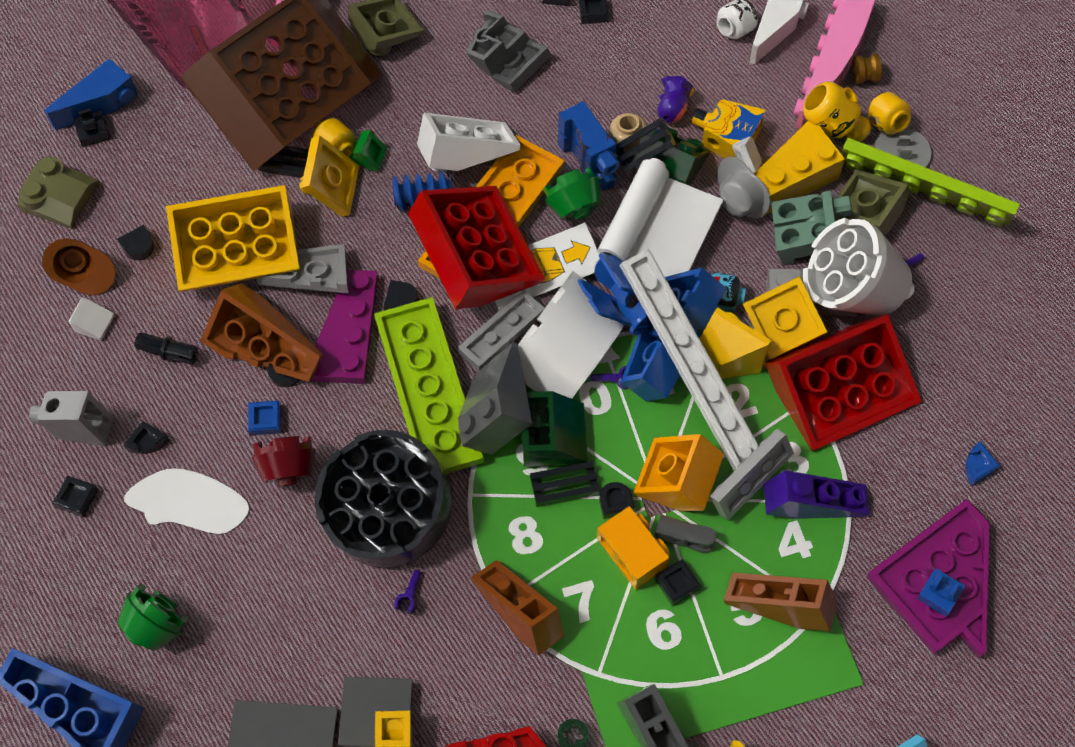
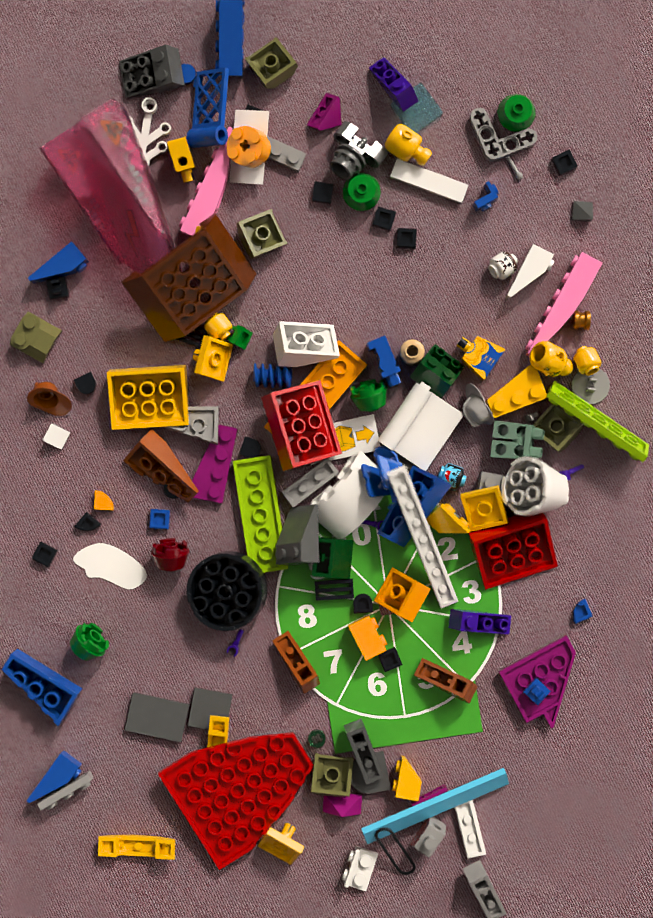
camera: 10 degrees right, 25 degrees up
light grey torso [29,391,114,446] -> none
black axle [134,332,198,365] -> none
dark grey slope [466,9,552,93] -> none
black tile [615,118,676,173] -> none
dark grey bar [655,515,716,553] -> none
dark purple animal [657,76,695,124] -> none
light grey plate [710,429,794,521] -> none
white slope [732,136,762,173] -> none
none -> light orange tile [94,490,114,510]

